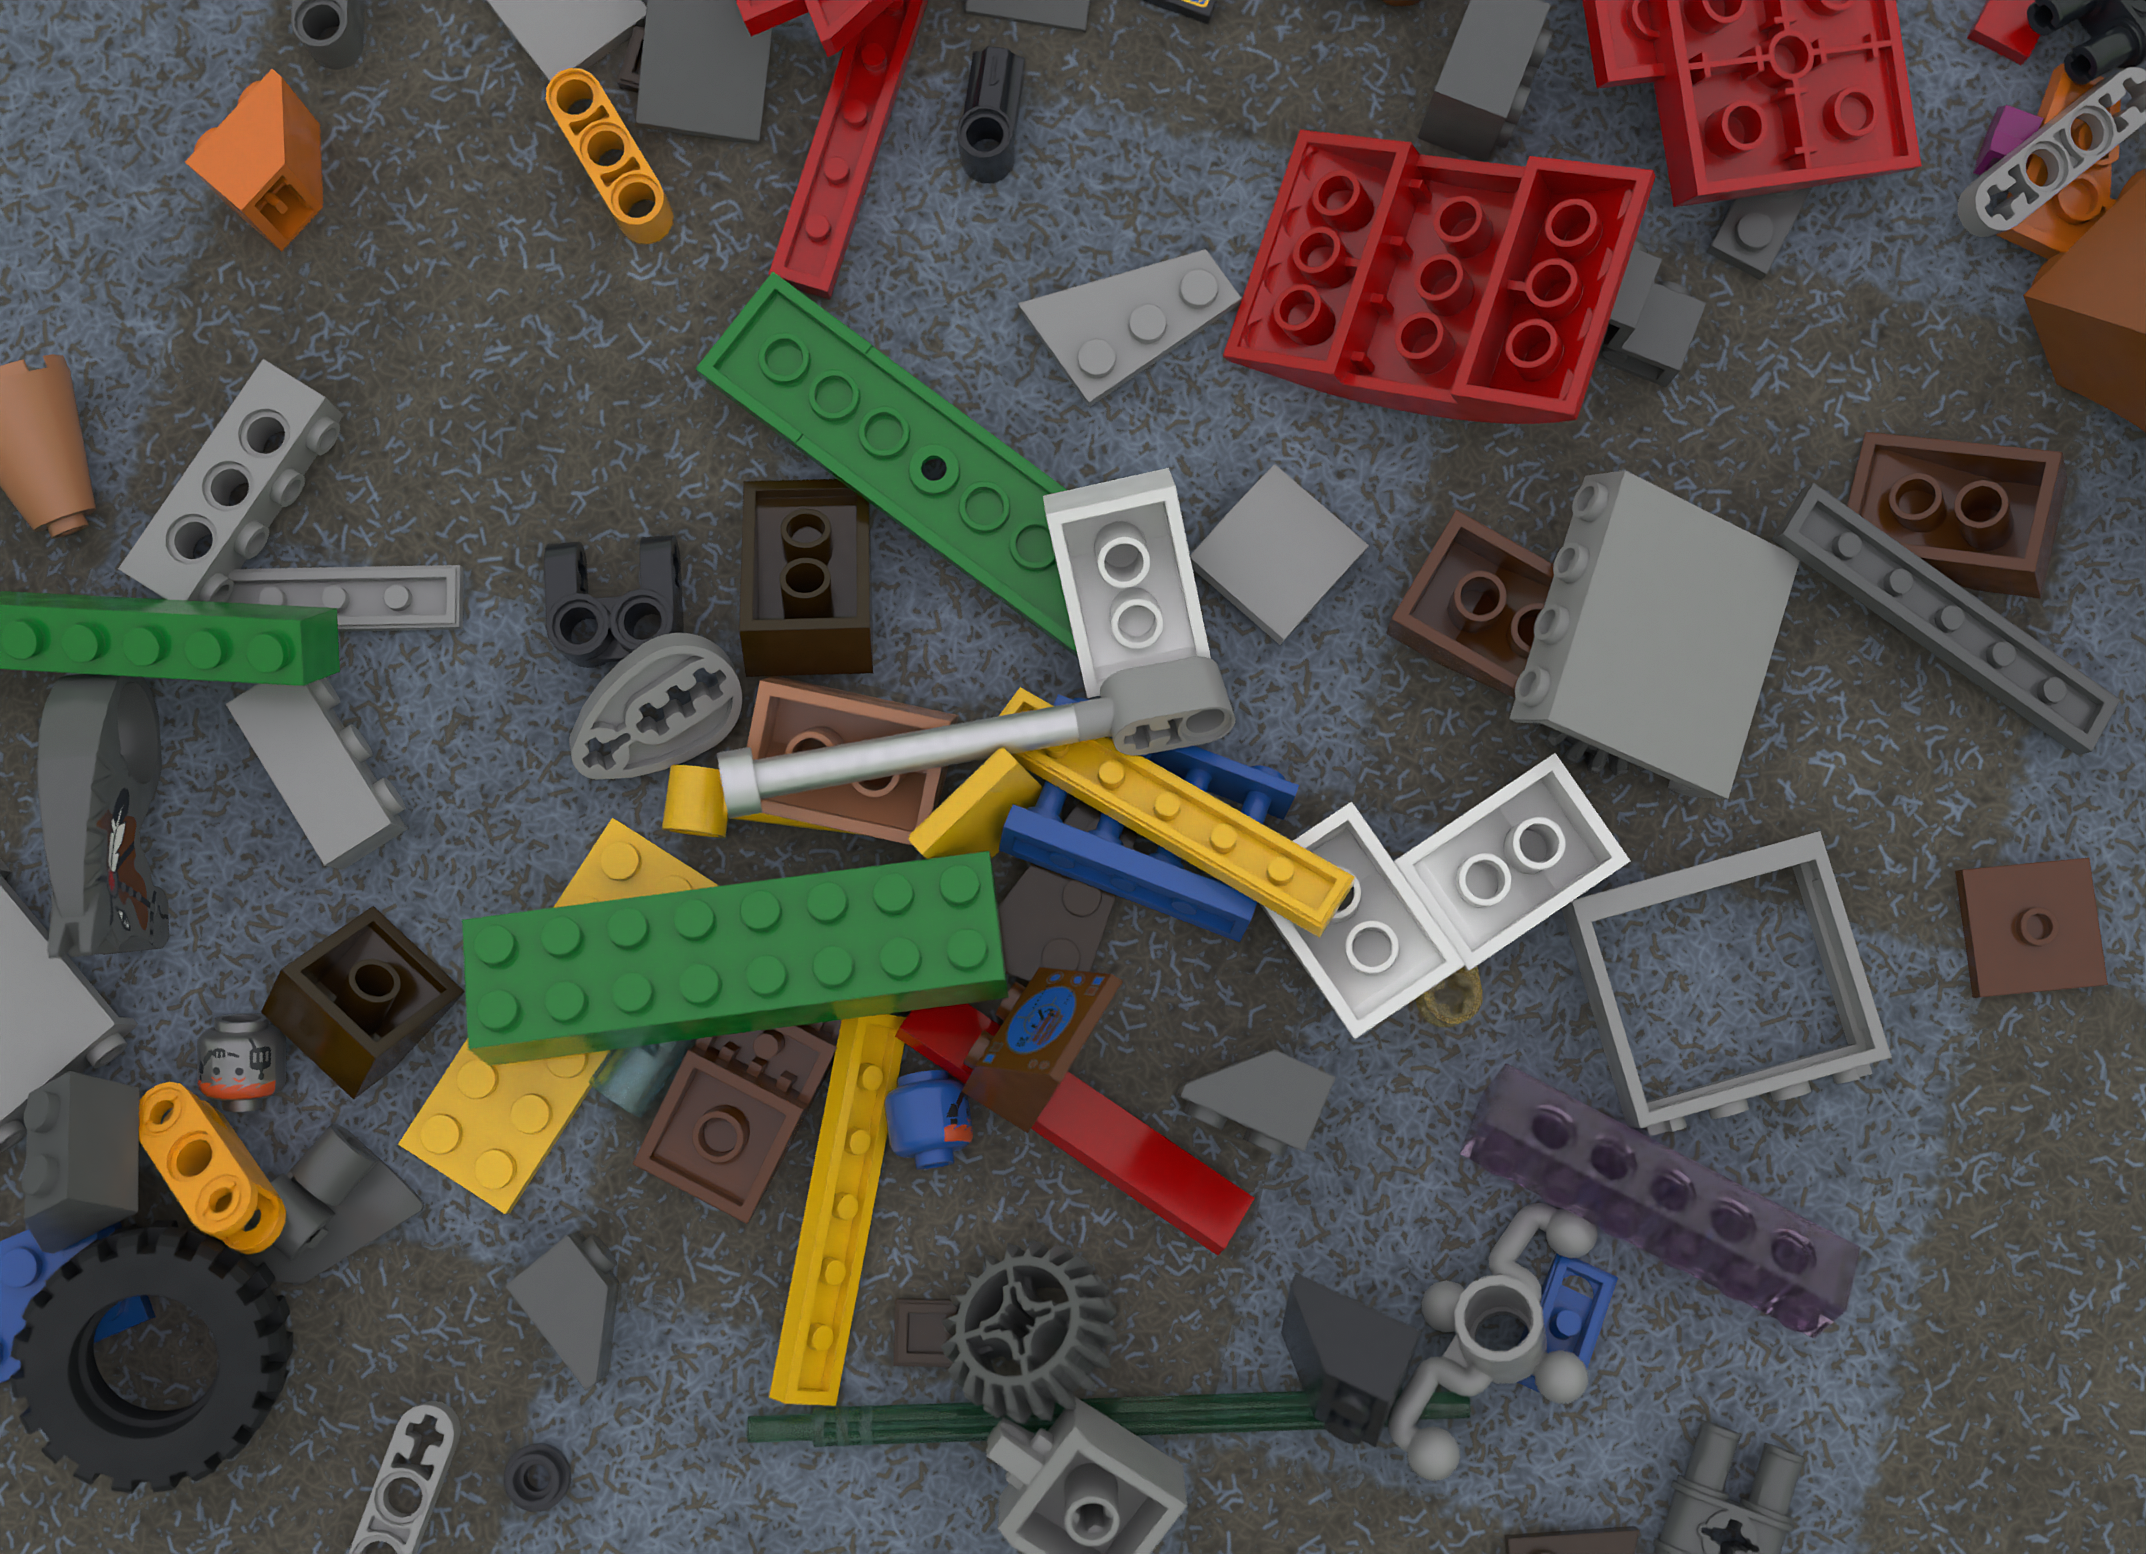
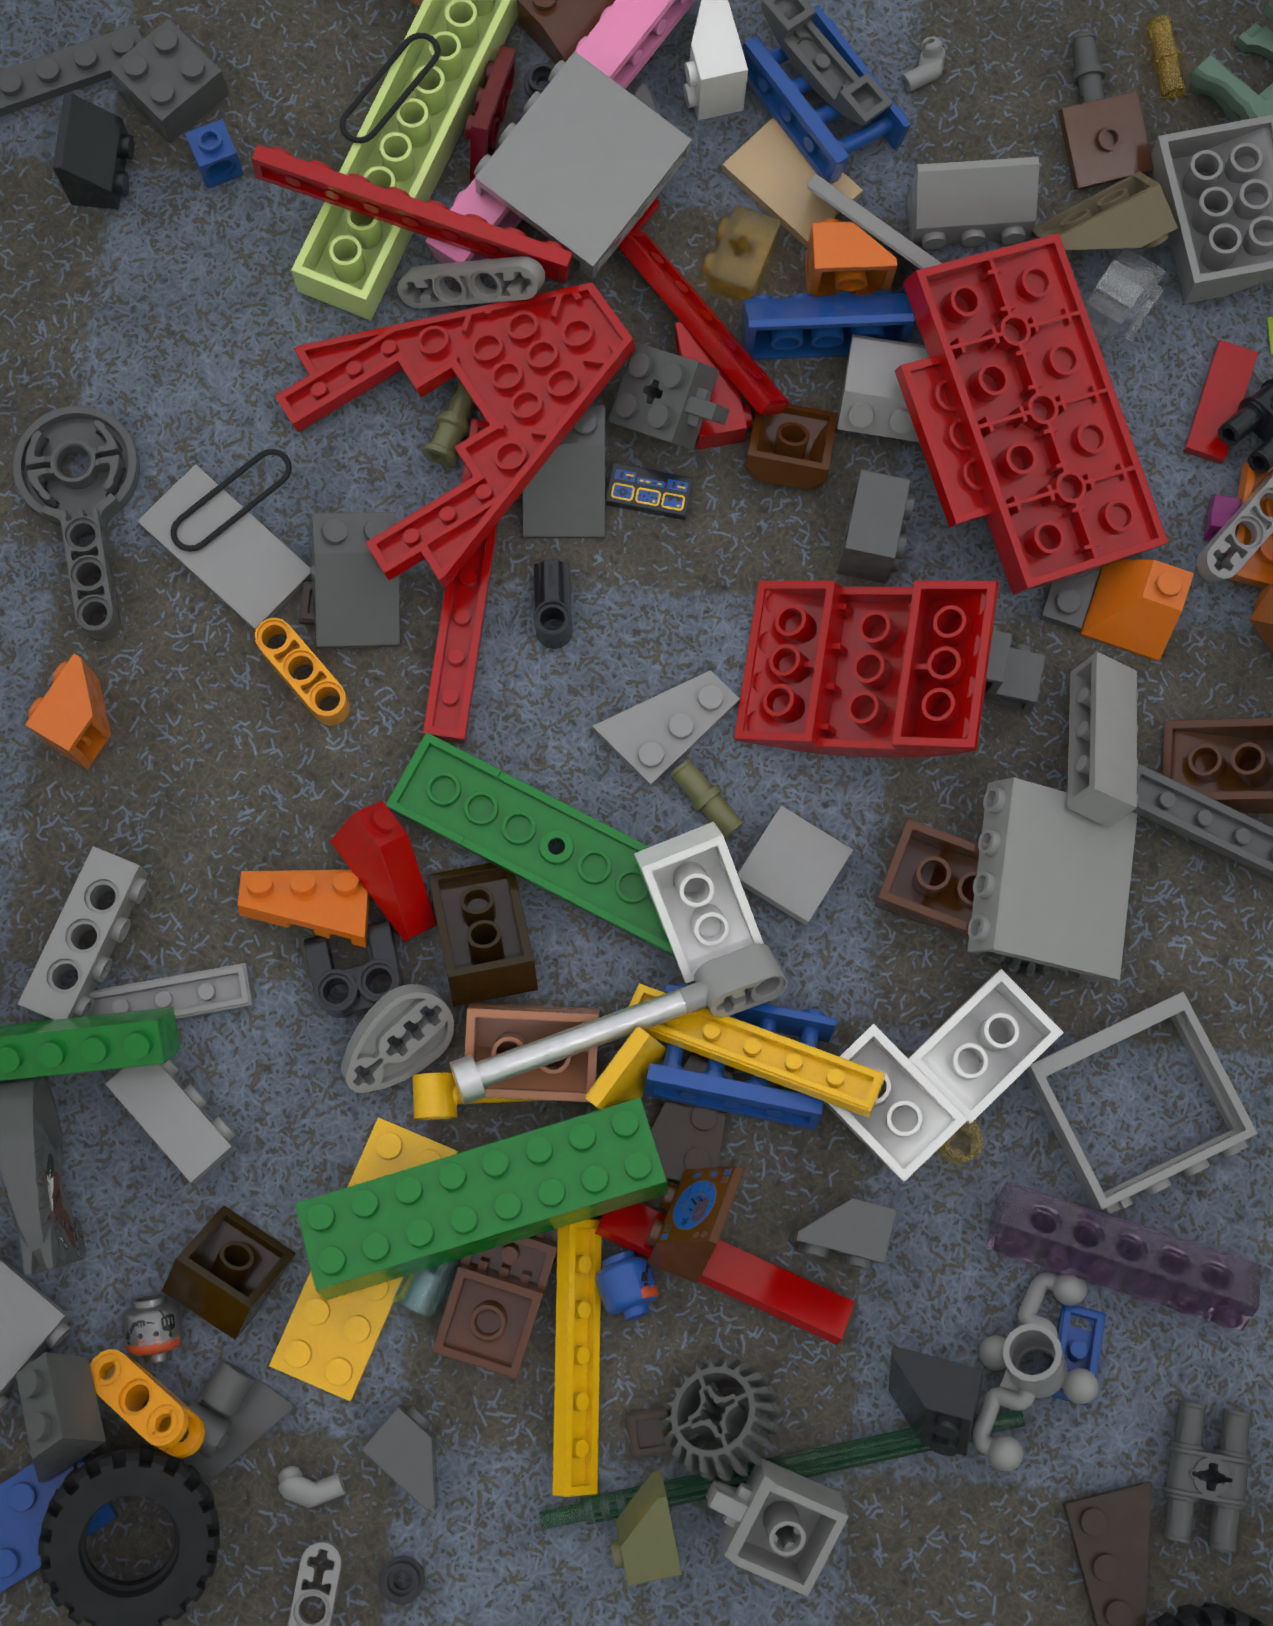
camera: 15 degrees left, 5 degrees down
none -> orange wing [237,869,370,948]
none -> light grey arm [278,1466,346,1508]
none -> red slope [330,800,437,942]
none -> olive slope [610,1471,682,1586]
none -> olive pin [669,758,744,839]
none -> light grey brick [1067,652,1138,827]
none -> orange slope [1080,559,1194,662]

